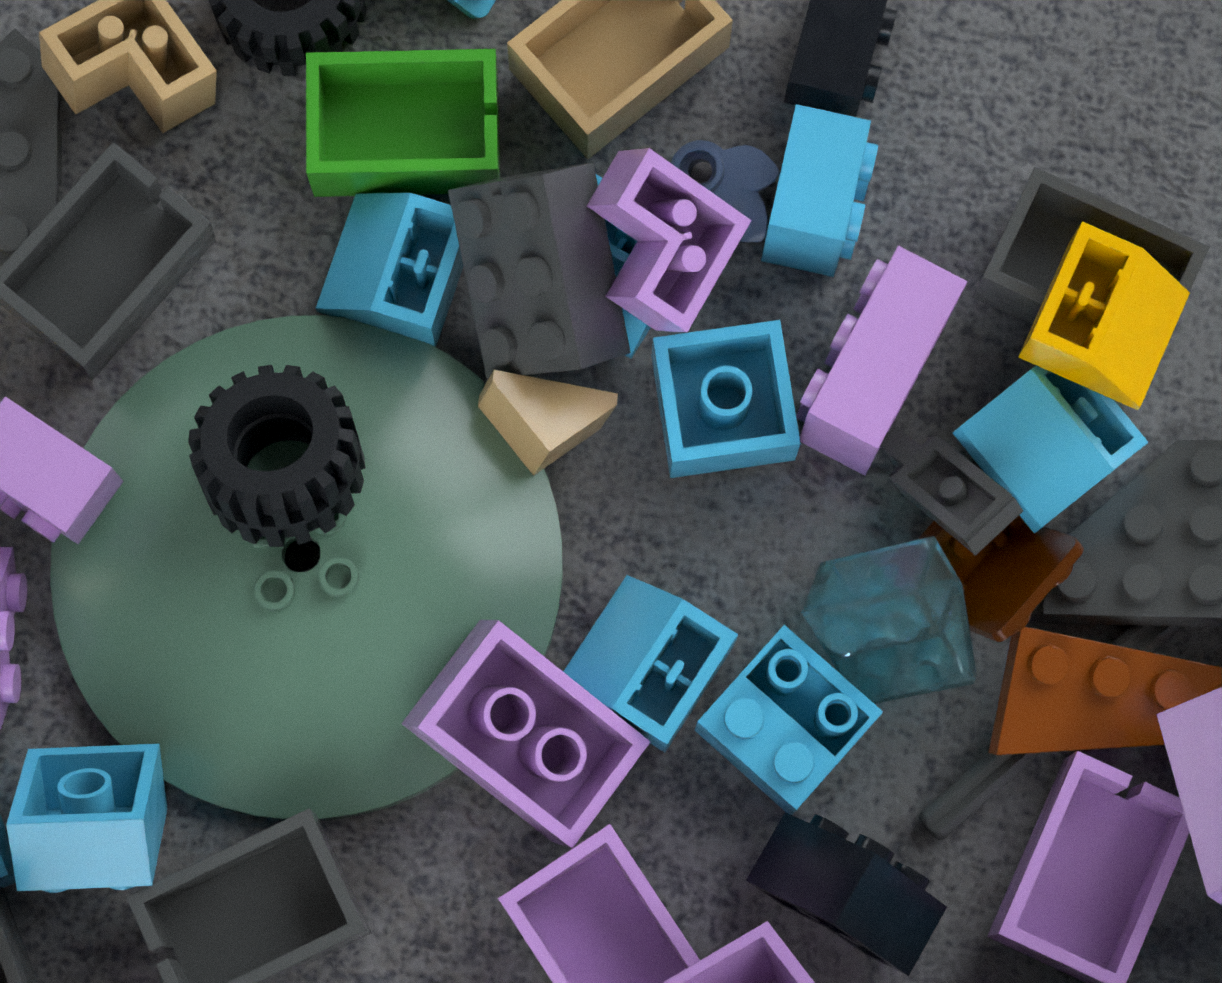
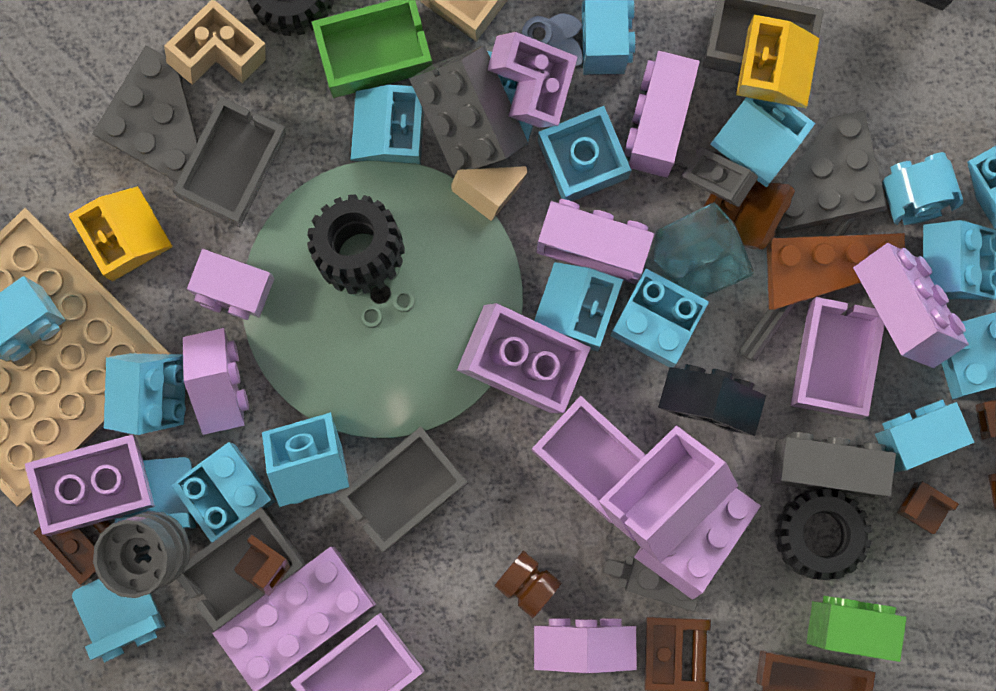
camera: 10 degrees left, 5 degrees up
none -> lavender piece [537,199,654,285]

